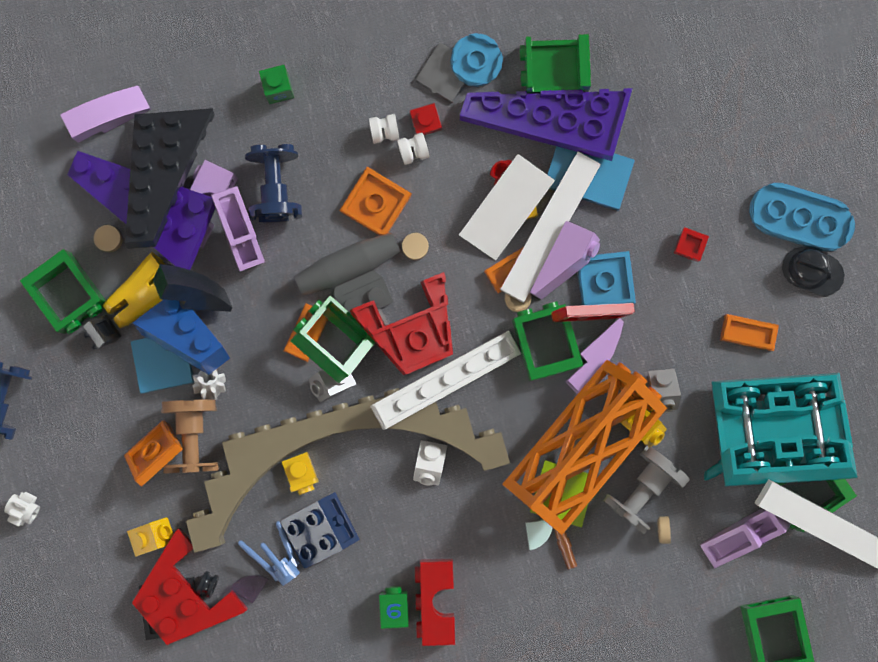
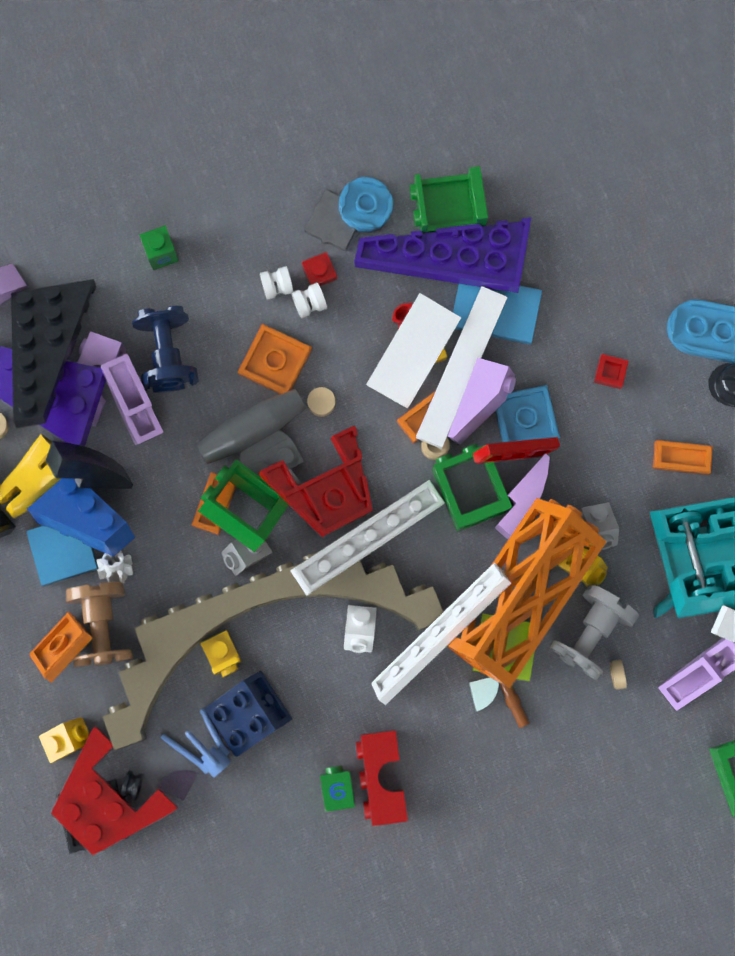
camera: 10 degrees left, 5 degrees down
none -> white tile [371,563,511,705]

